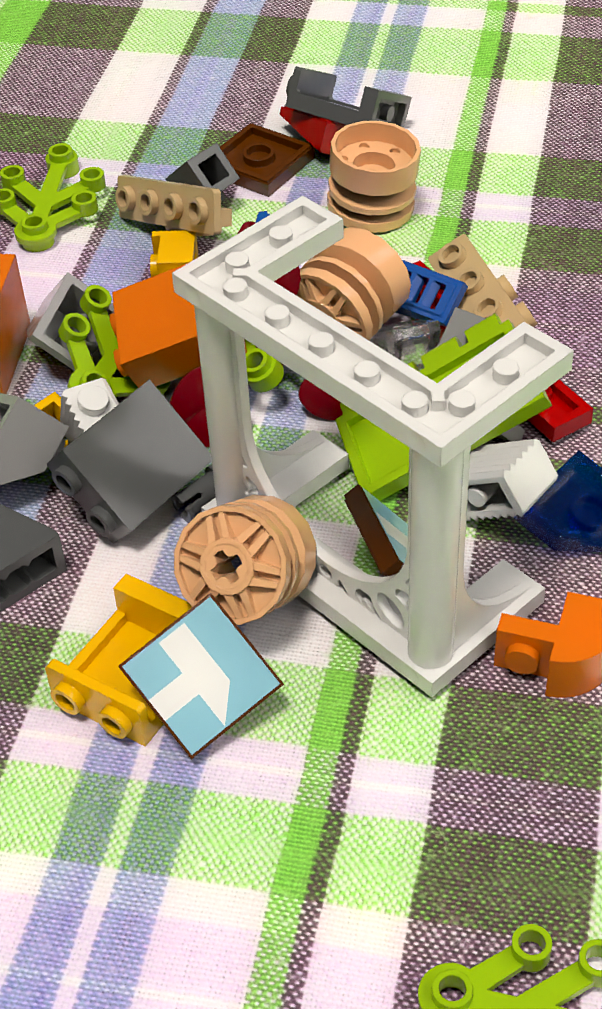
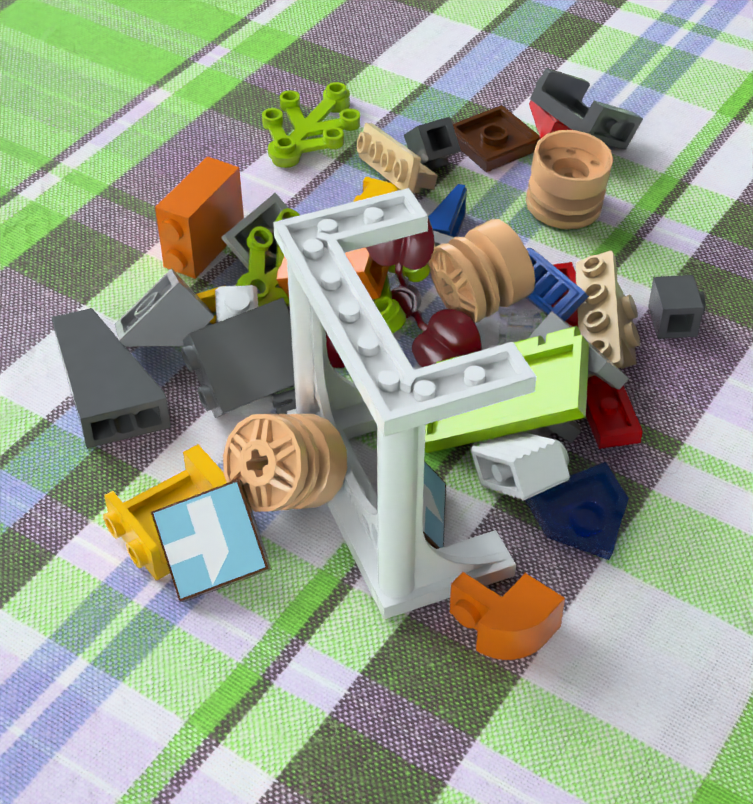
camera: 20 degrees right, 0 degrees up
none -> dark grey brick [648,275,706,339]

